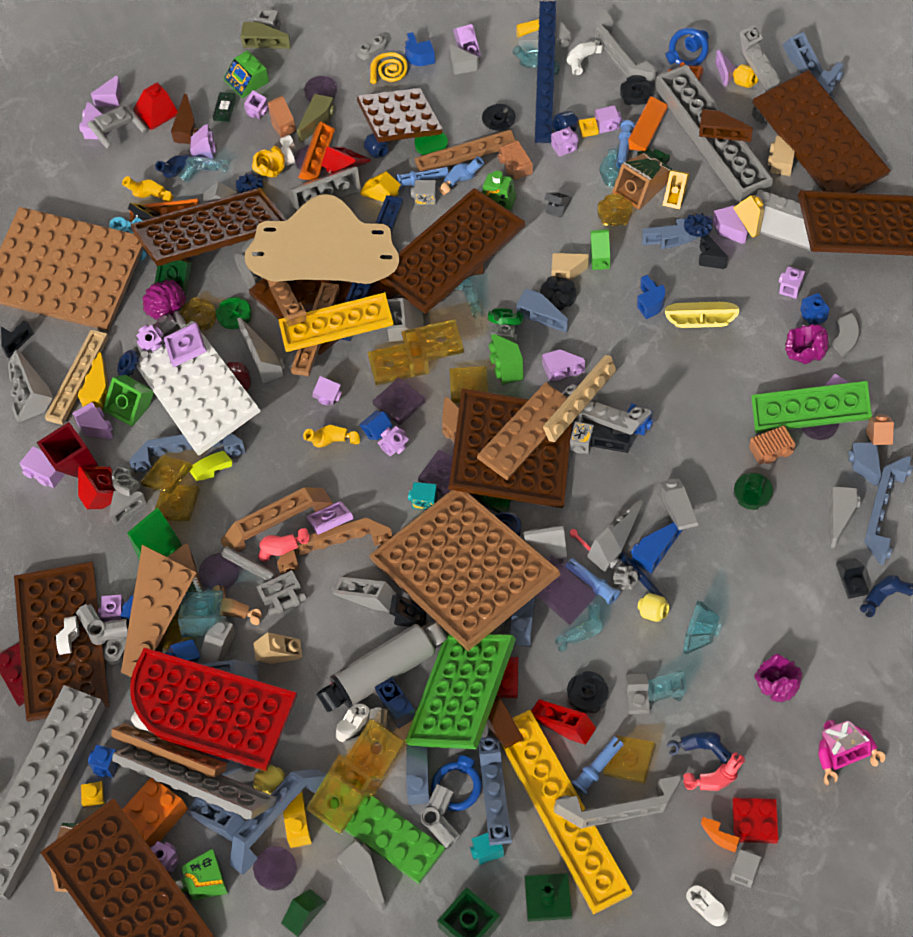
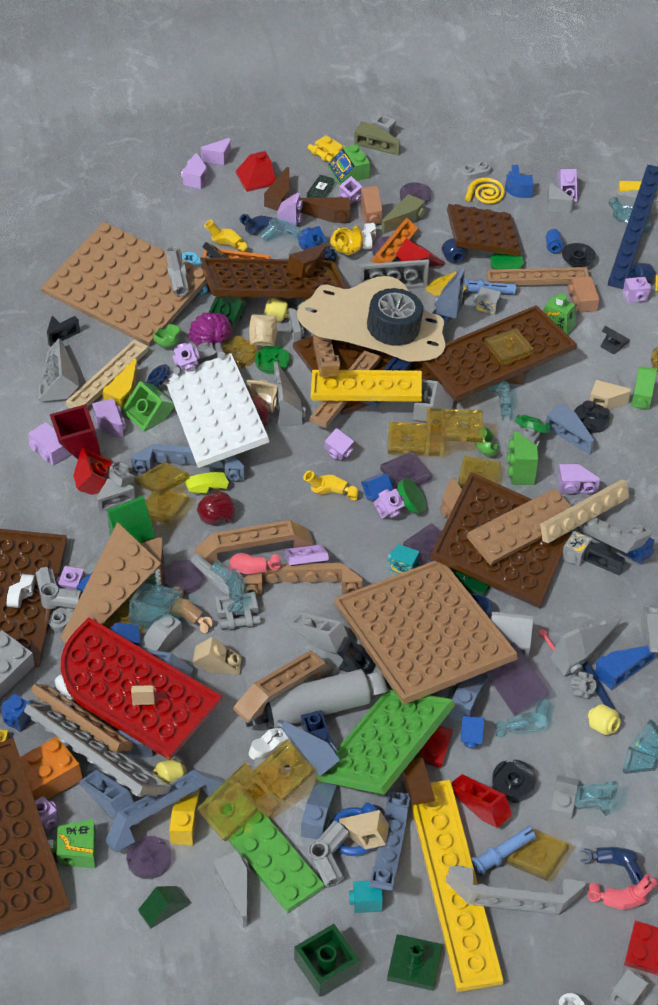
camera: 10 degrees right, 10 degrees down
light grey plate [87,105,148,149] -> none
lavender plate [164,322,207,367] -> none
medium blue arm [439,156,484,196] -> none
medium blue pin [565,558,620,605] -> none
orange slope [701,817,739,852] -> none
none -> tan tile [131,685,155,705]
none -> bright green hair [154,324,181,348]
none -> light grey piece [165,245,189,297]
none -> dark red hair [196,490,235,525]
none -> clear light blue arm [210,559,244,615]
none -> medium nougat slope [233,650,333,723]
none -> tan piece [247,380,278,413]
none -> tan piece [249,314,277,346]
none -> light yellow head [264,297,290,322]
none -> sand blue slope [277,719,340,776]
none -> reddish brown slope [287,244,327,279]
none -> blue brick [297,226,327,250]
none -> reddish brown slope [300,197,350,223]
none -> yellow plate [308,135,345,162]
none -> tan slope [339,810,389,849]
none -> black wheel [367,288,423,346]
none -> green tile [397,478,426,514]
none -> sand blue slope [434,267,465,318]
none -> blue brick [460,716,484,748]
none -> bright green hair [474,427,499,457]
none -> clear yellow plate [485,328,534,365]
none -> blue brick [545,229,564,253]

